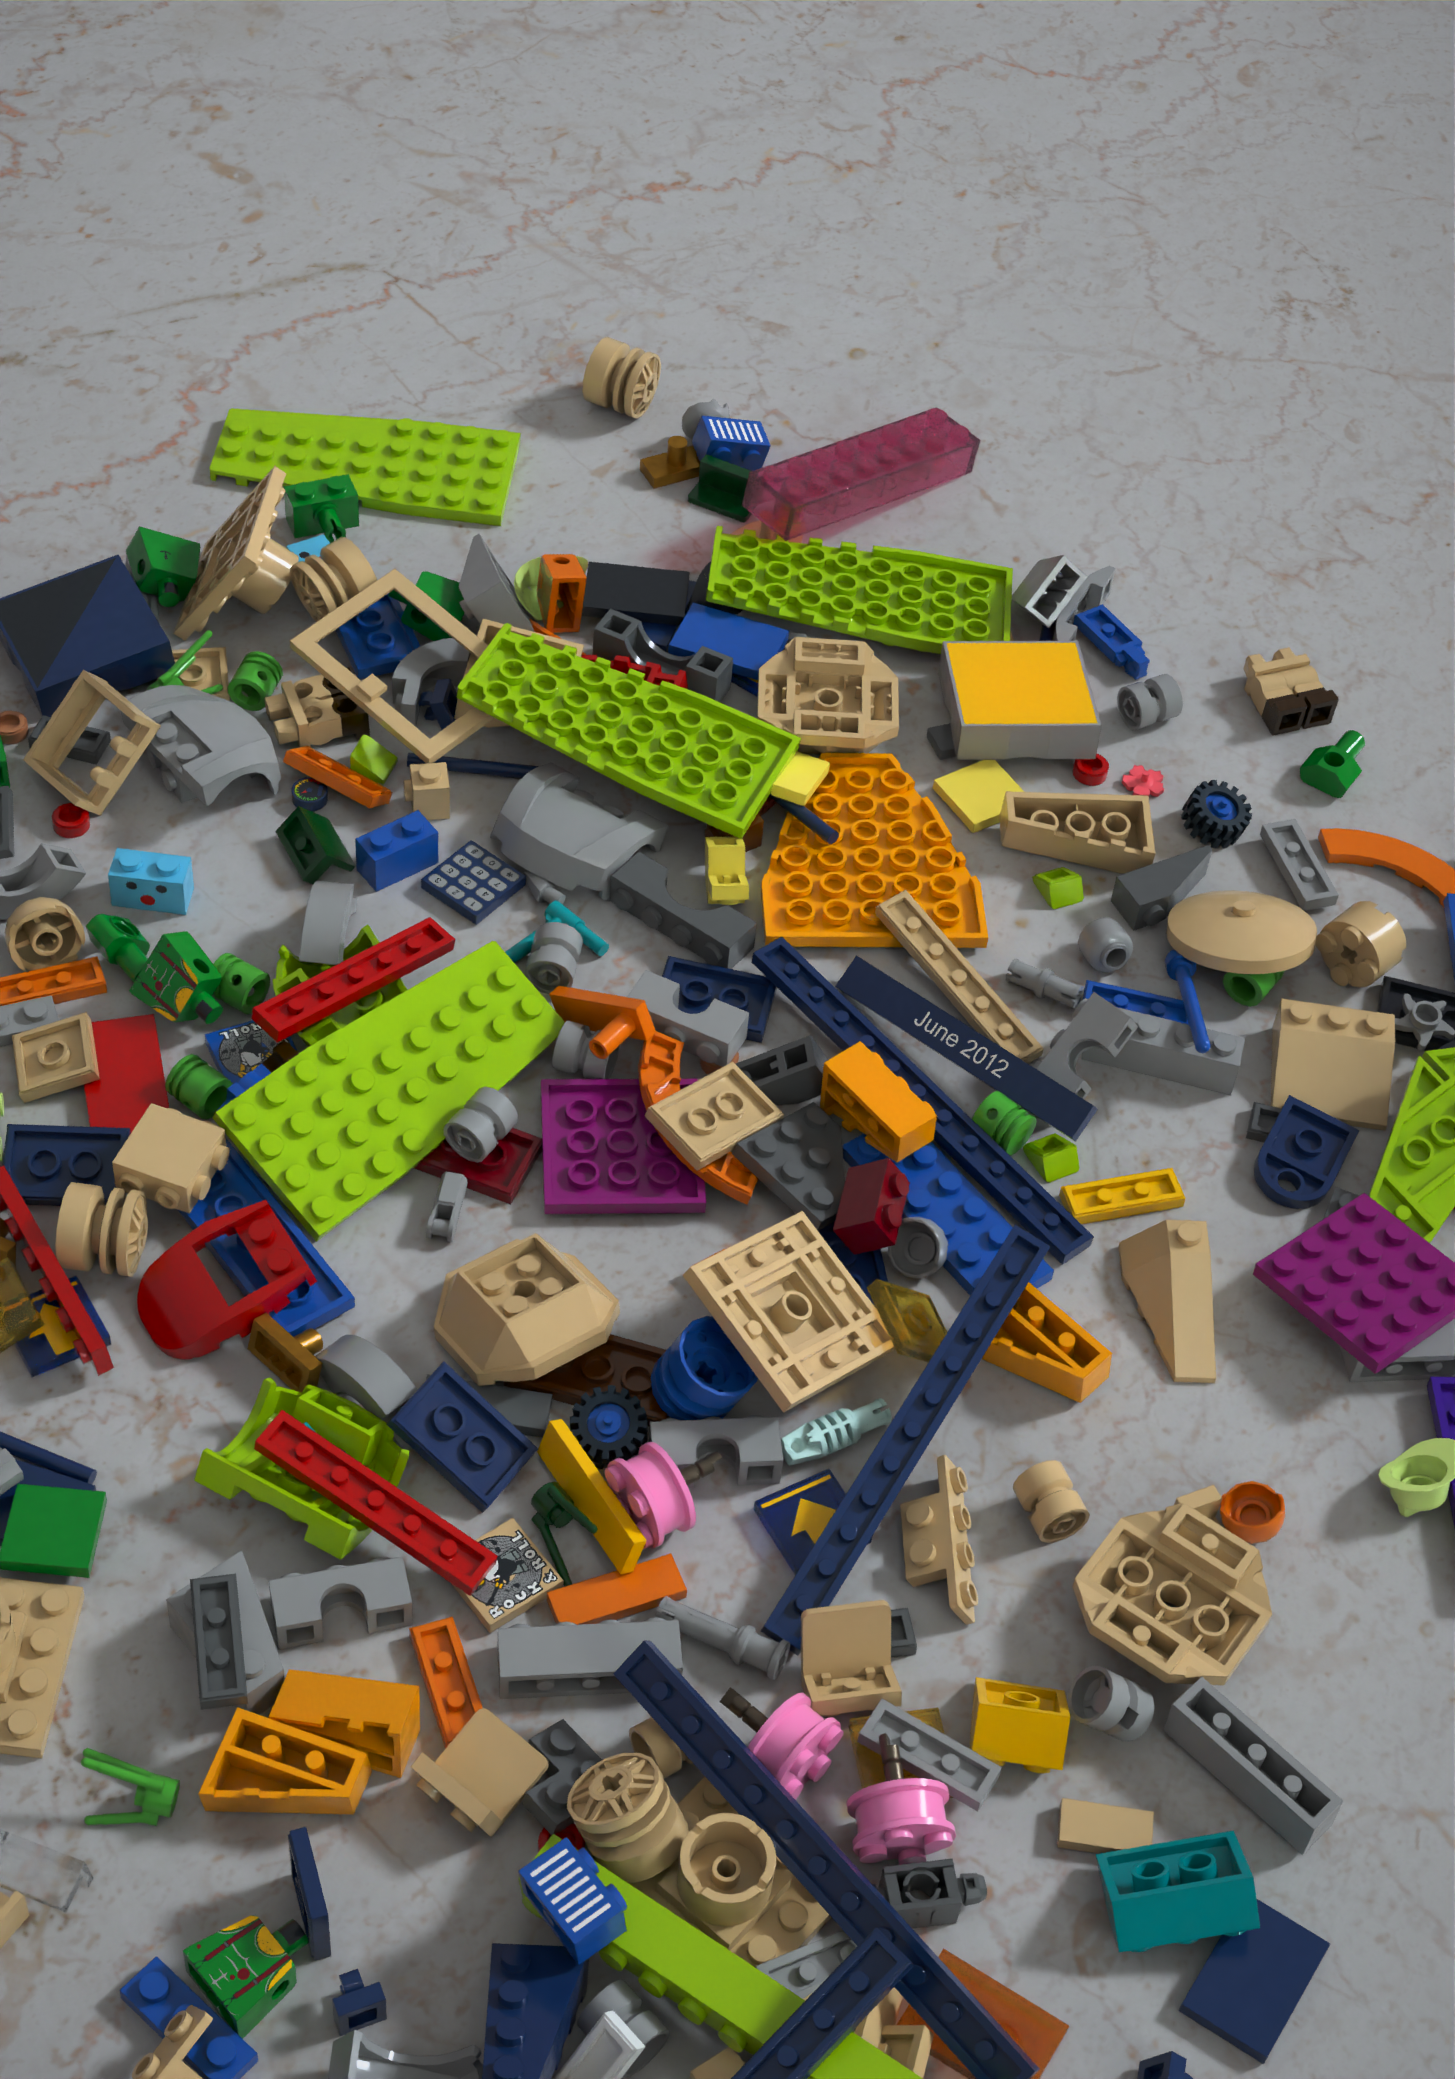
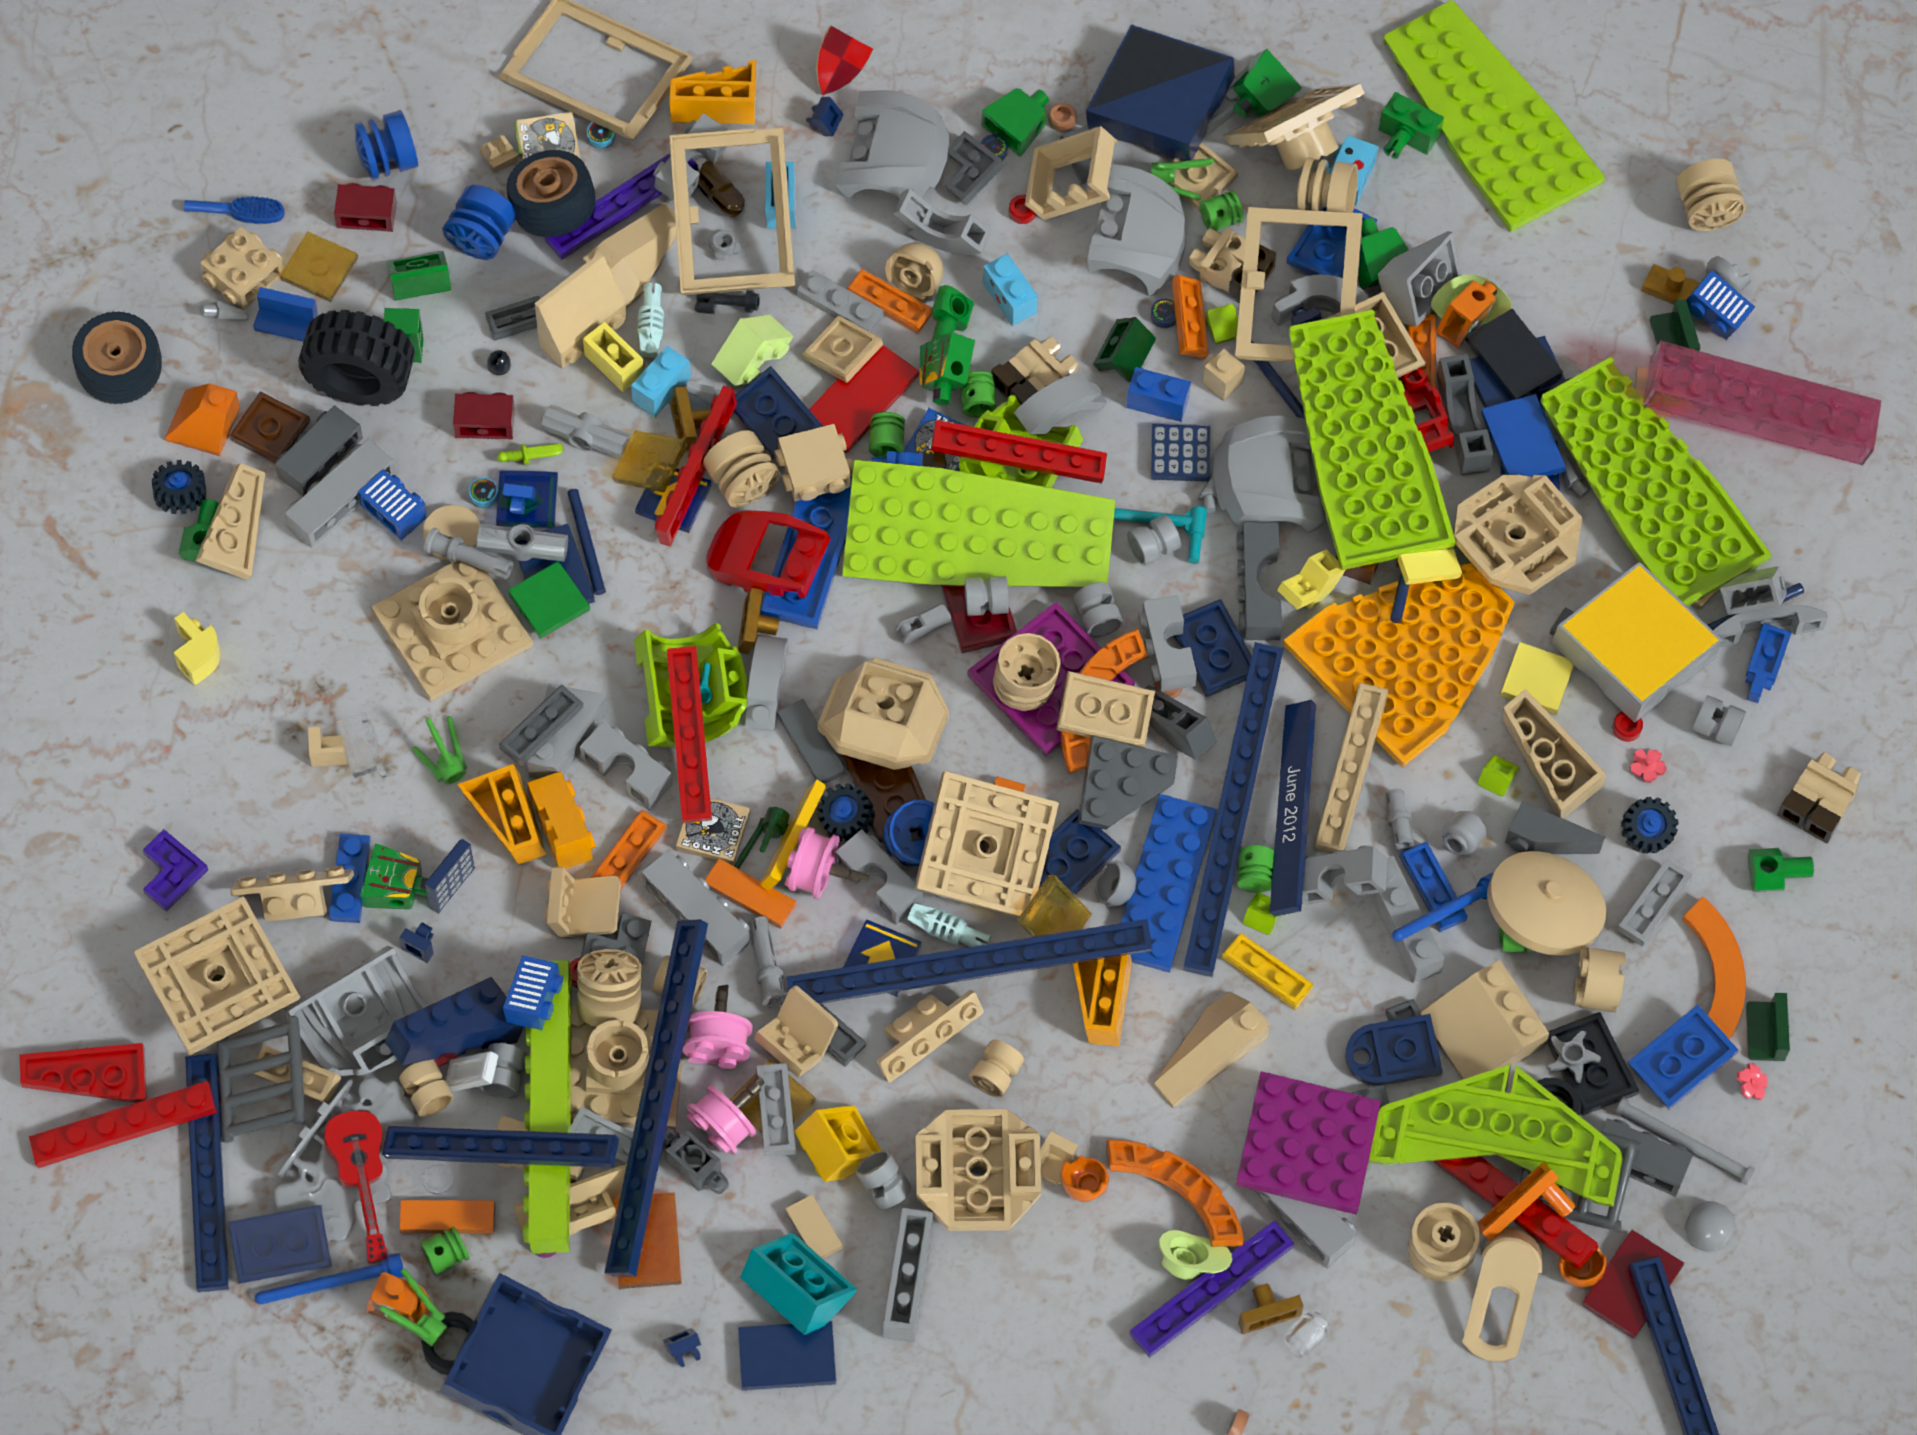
camera: 55 degrees right, 15 degrees up
dark blue tile [386,1361,538,1513] -> none
orange piece [549,985,656,1059] -> none
light orange wedge [820,1041,937,1162] -> none
dark red brick [833,1158,910,1255] -> none
none -> tan hips [991,336,1078,405]
none -> tan wheel [993,633,1061,711]
none -> orange tile [1106,1140,1244,1247]

